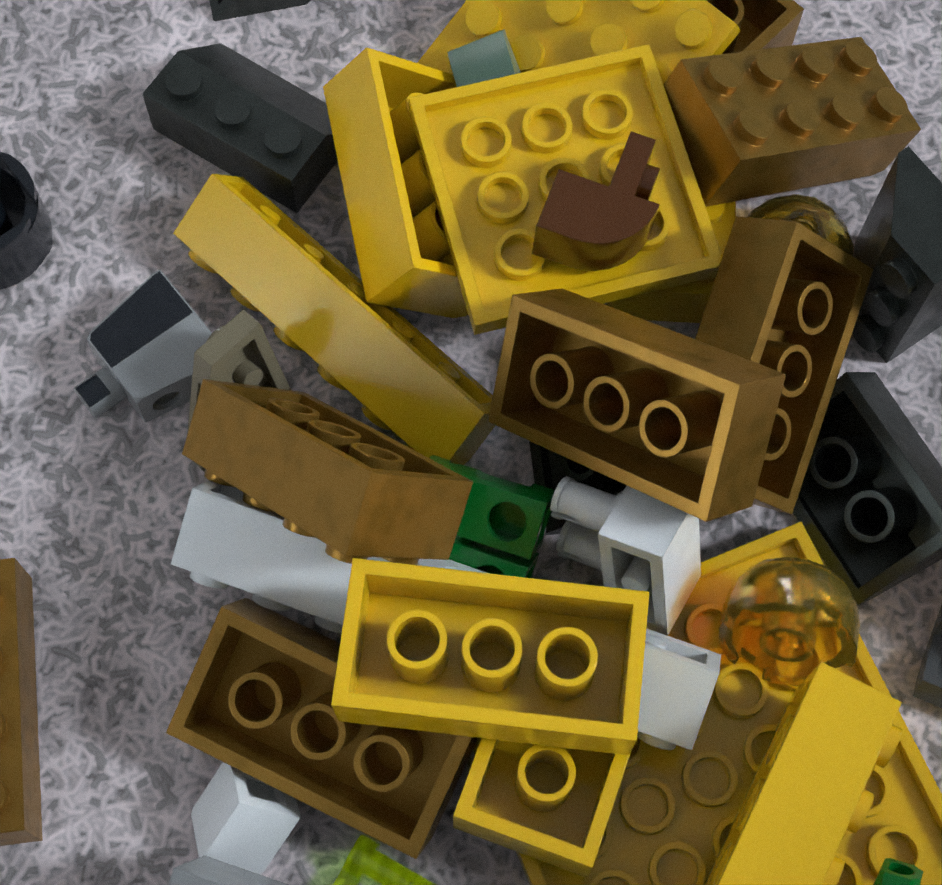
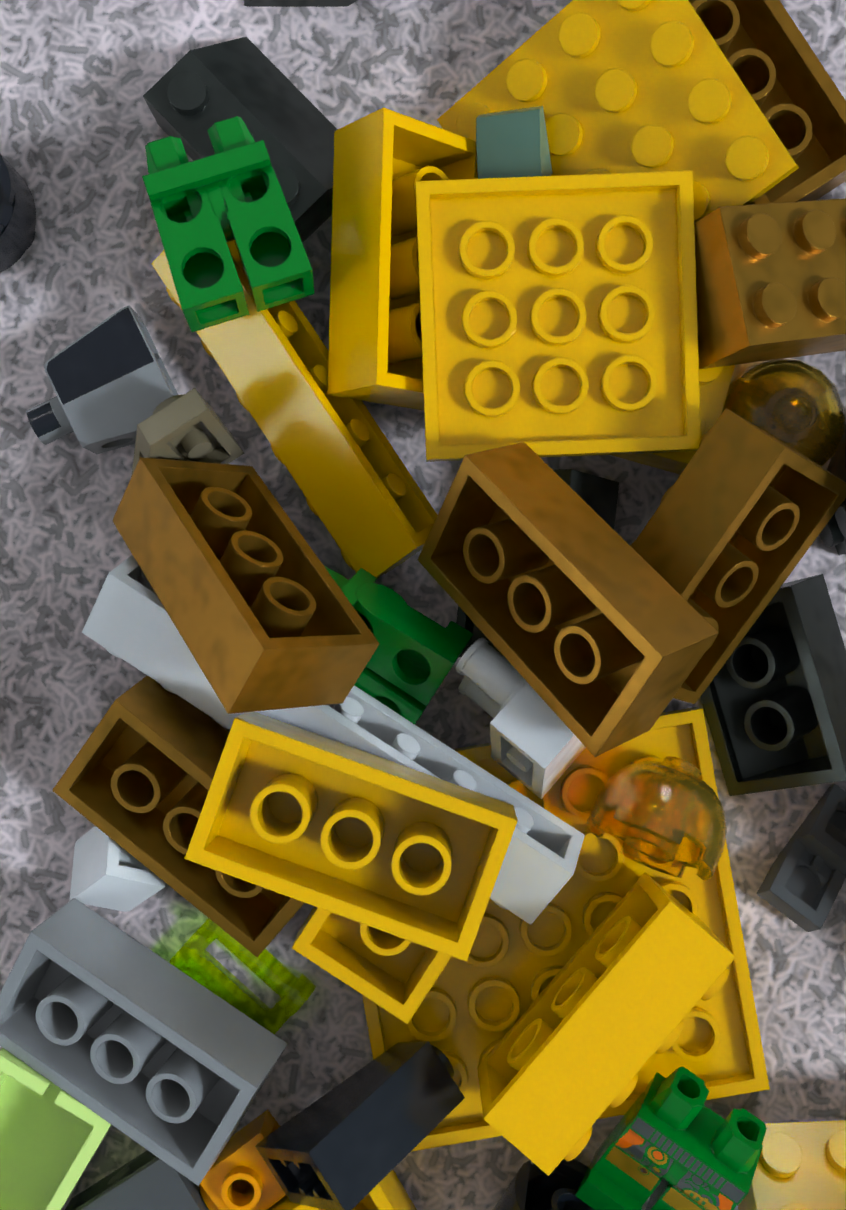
camera: 20 degrees right, 20 degrees up
reddish brown brick [532,131,660,271] -> none
none -> green hips [142,116,315,332]

